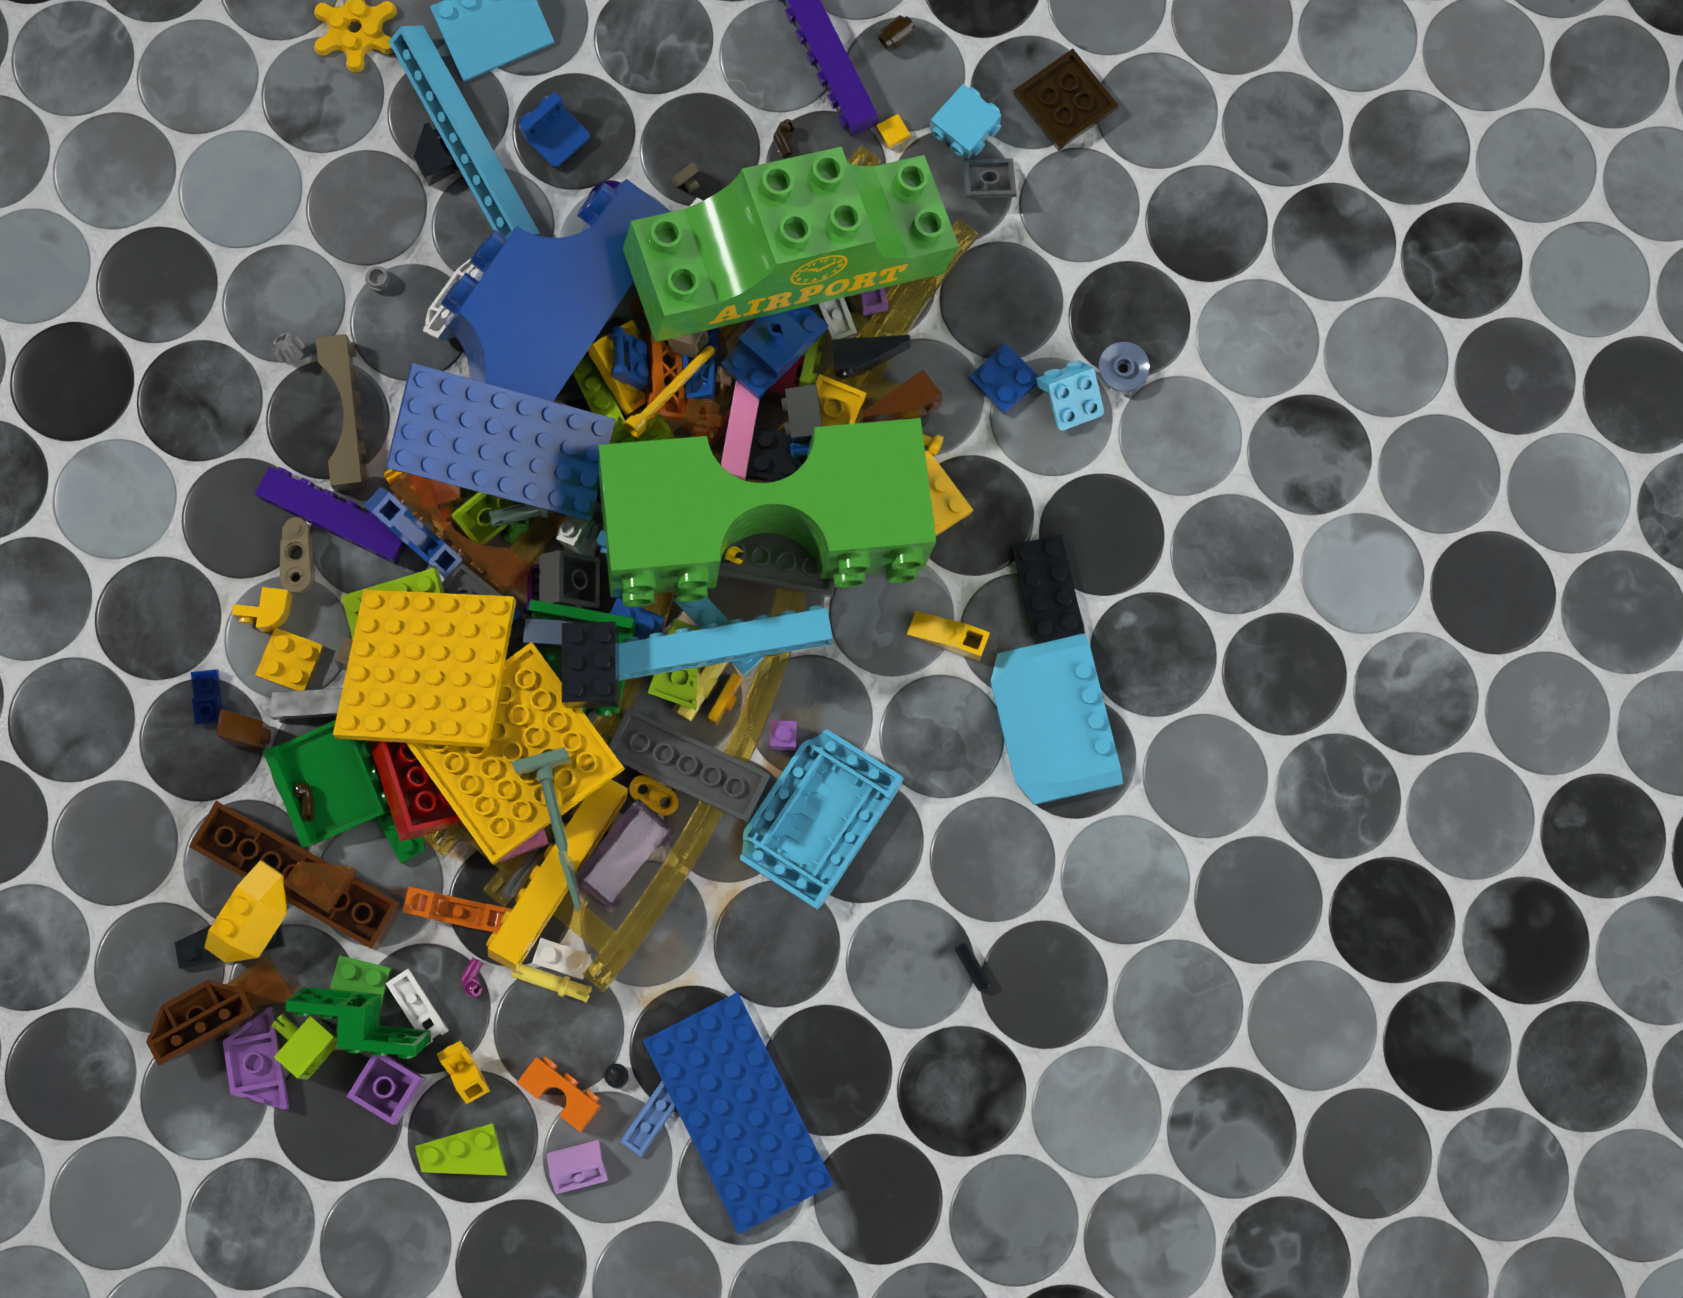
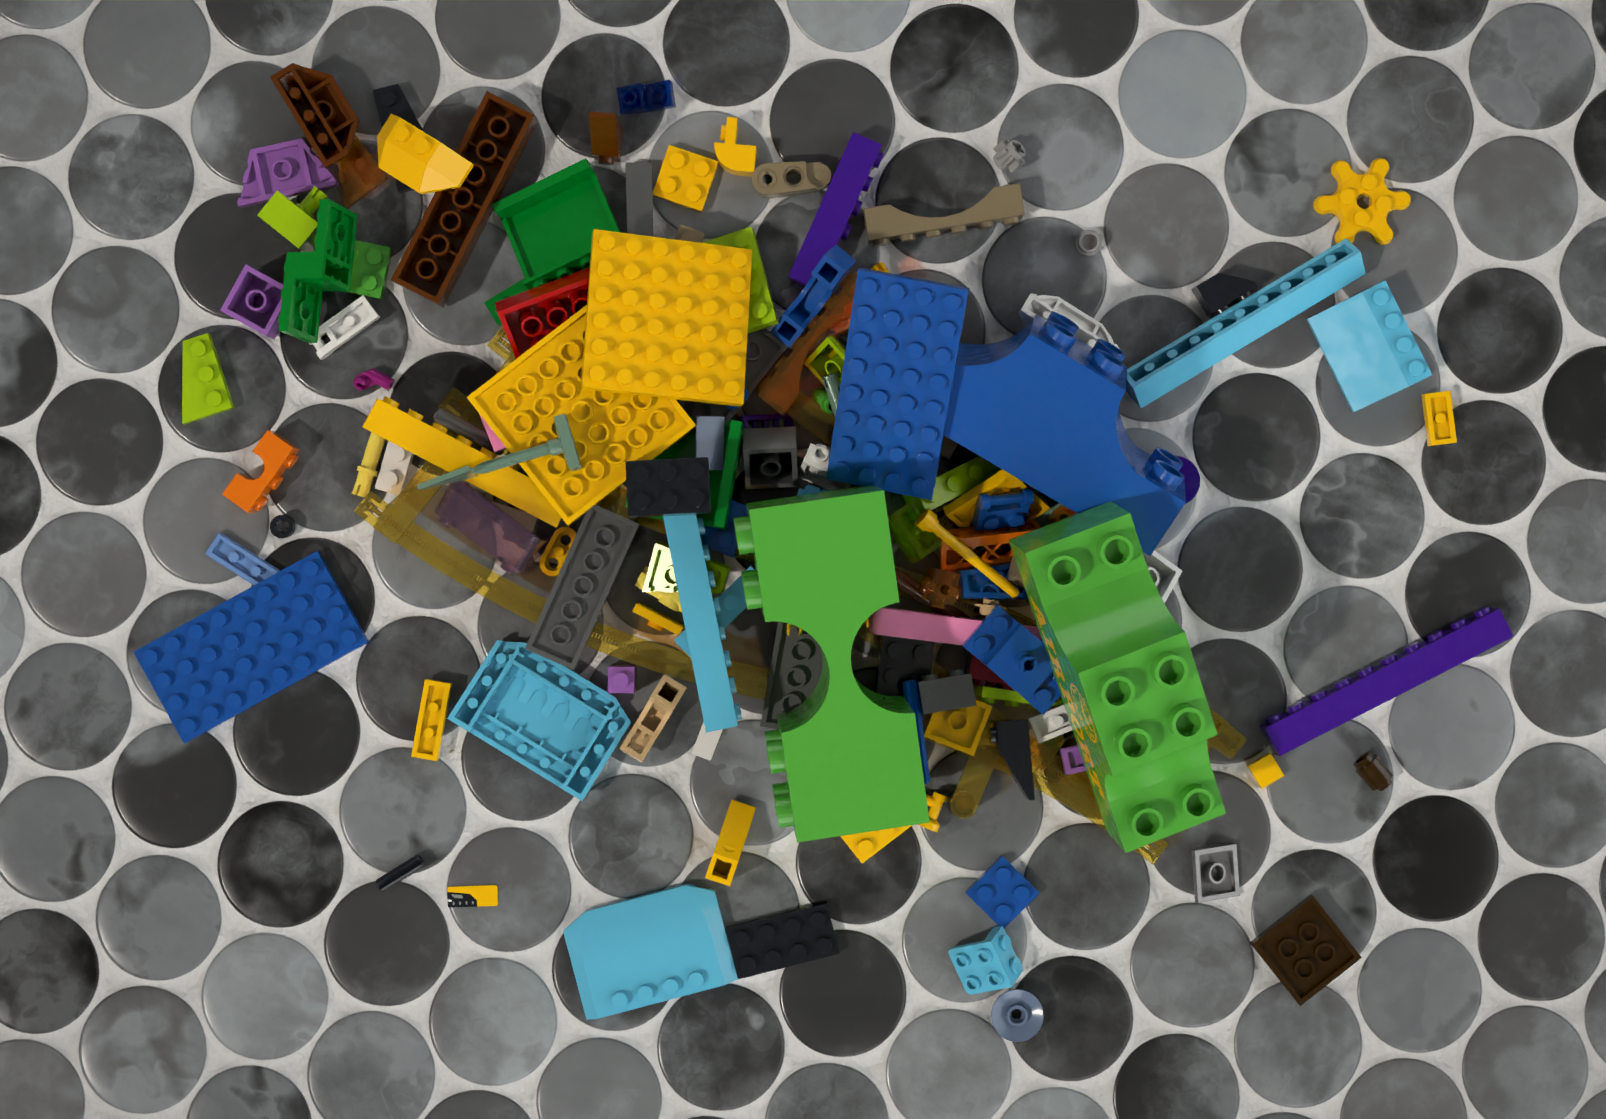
camera: 85 degrees right, 10 degrees up
clear orange wing [283,861,358,913] -> none
dark brown arm [294,782,315,822] -> none
orange slope [402,886,513,933] -> none
yellow brick [437,1040,490,1104] -> none
blue bracket [518,92,590,168] -> none
lavender panel [547,1140,608,1194] -> none
dark tan tile [670,163,700,193] -> none
dark brown arm [773,119,795,158] -> none
reddish brown slope [860,369,942,423] -> none
medium azure brick [930,84,1002,160] -> none
none -> yellow plate [411,679,452,761]
none -> yellow sticker [447,885,498,907]
none -> tan arch [619,674,687,763]
none -> white sticker [692,722,723,760]

